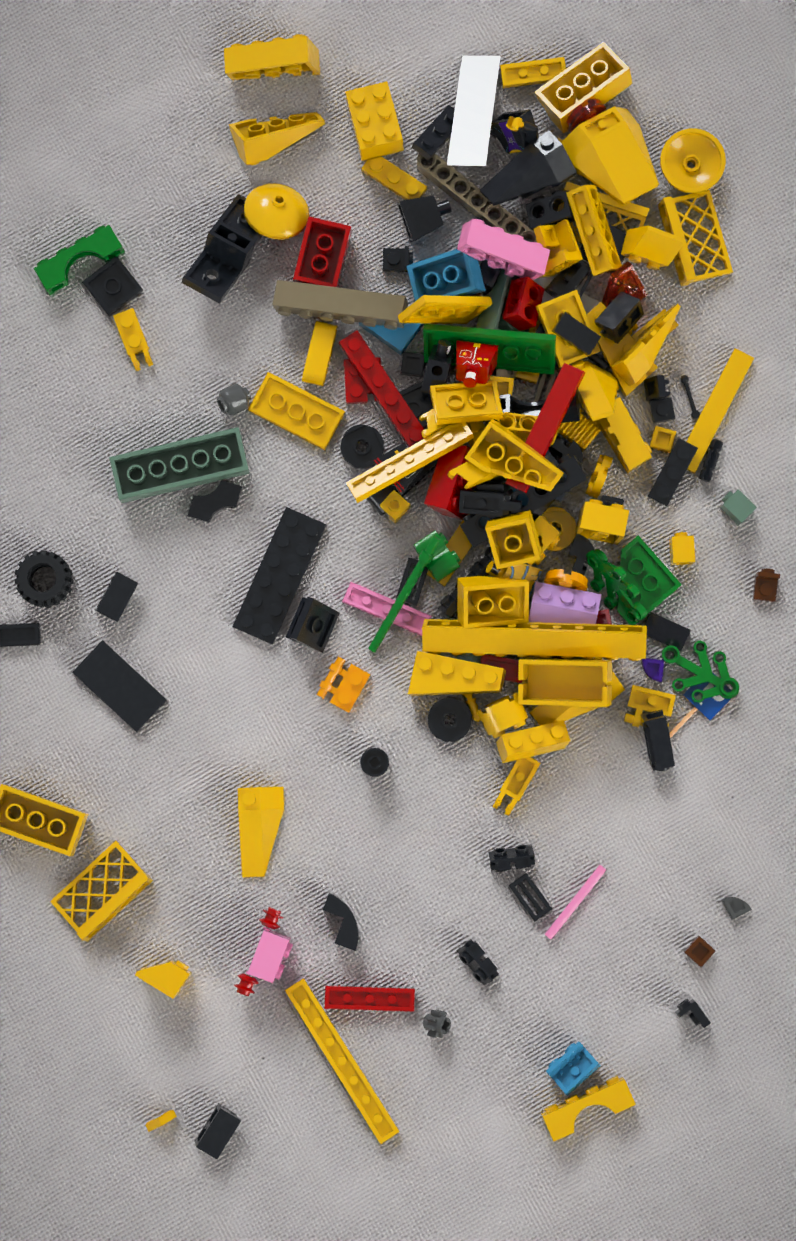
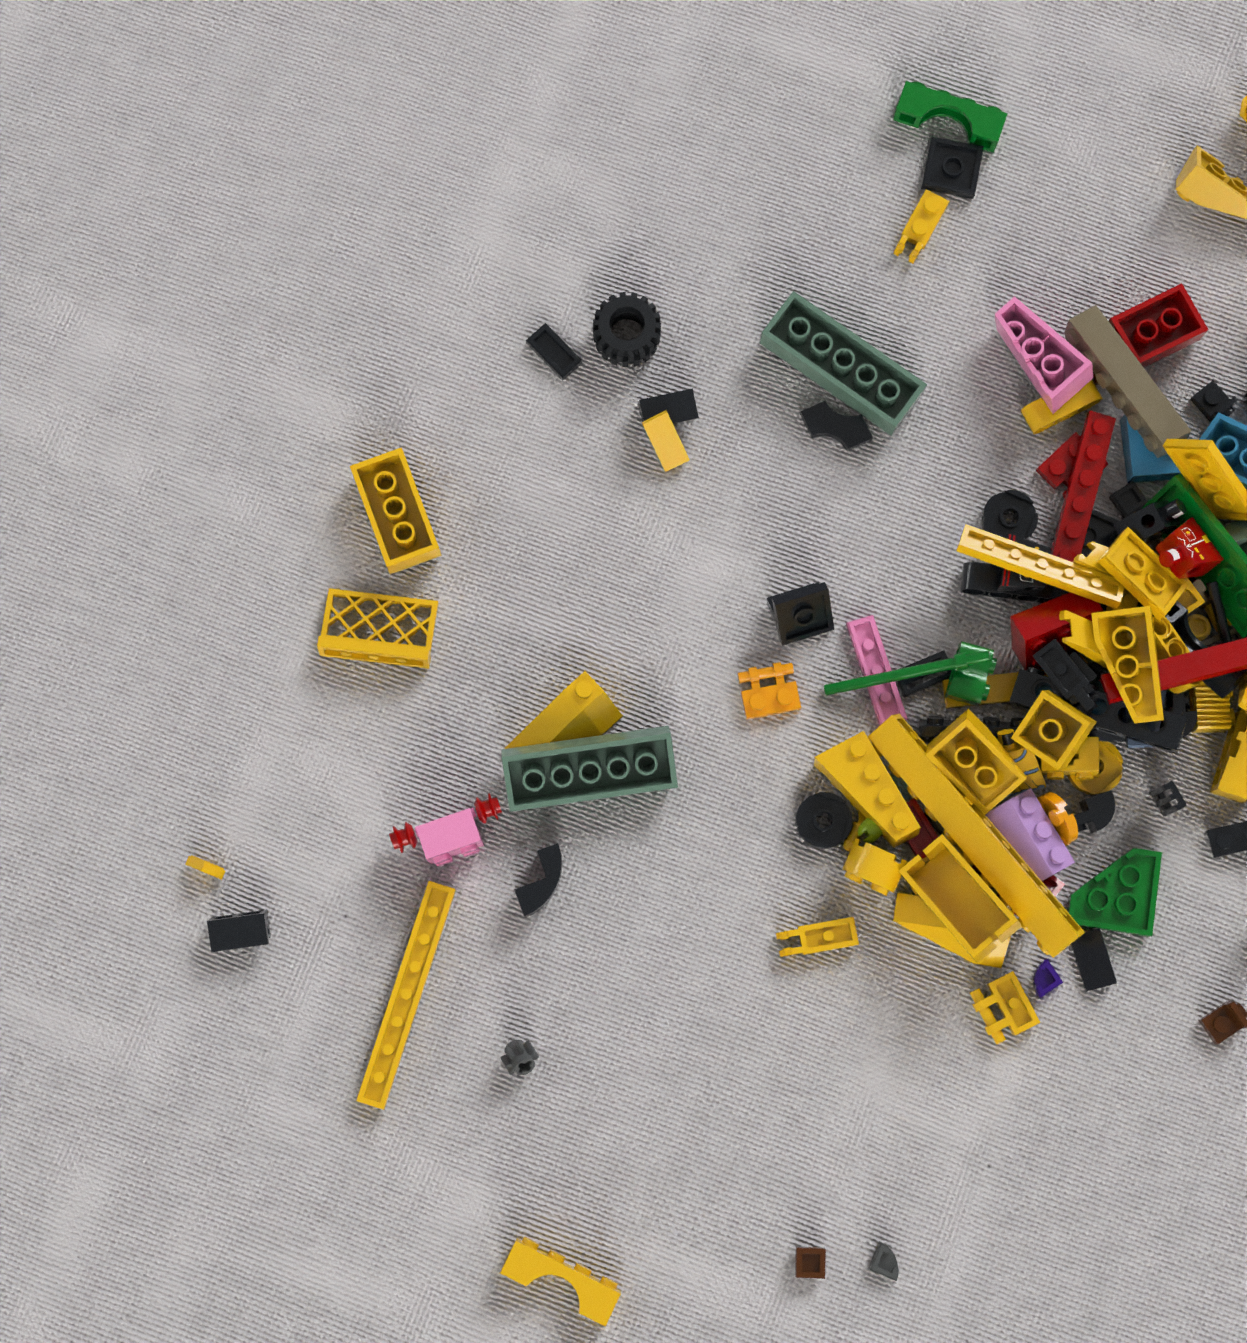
camera: 50 degrees right, 5 degrees down
black tile [72,640,167,732] -> none
yellow slope [135,960,192,999] -> none
black bracket [181,194,263,304] -> none
dark grey head [217,383,251,416] -> none
black plate [232,507,327,645] -> none
yellow dish [244,183,309,239] -> none
yellow tile [248,372,345,451] -> none
red plate [324,985,415,1012] -> none
black wheel [360,748,389,777] -> none
yellow bracket [380,490,410,524] -> none
black hinge [456,939,499,985] -> none
black hinge [488,845,535,872] -> none
yellow brick [496,720,571,763] -> none
black tile [508,873,552,922] -> none
bright pink bar [545,865,606,940] -> none
dark azure bracket [546,1042,601,1096] -> none
yellow brick [576,499,629,545] -> none
yellow plate [585,454,613,499] -> none
green plant [587,549,647,622] -> none
black window [640,710,675,771] -> none
green plant [661,640,739,703] -> none
yellow brick [669,532,695,565] -> none
blue piece [669,672,731,738] -> none
black bracket [675,999,711,1028] -> none
none -> sand green brick [501,726,678,812]
none -> yellow tile [642,410,690,472]
none -> lime hinge [858,818,883,843]
none -> bright pink wedge [995,296,1093,414]
none -> yellow plate [1188,614,1211,641]
none -> black bar [1206,581,1232,644]

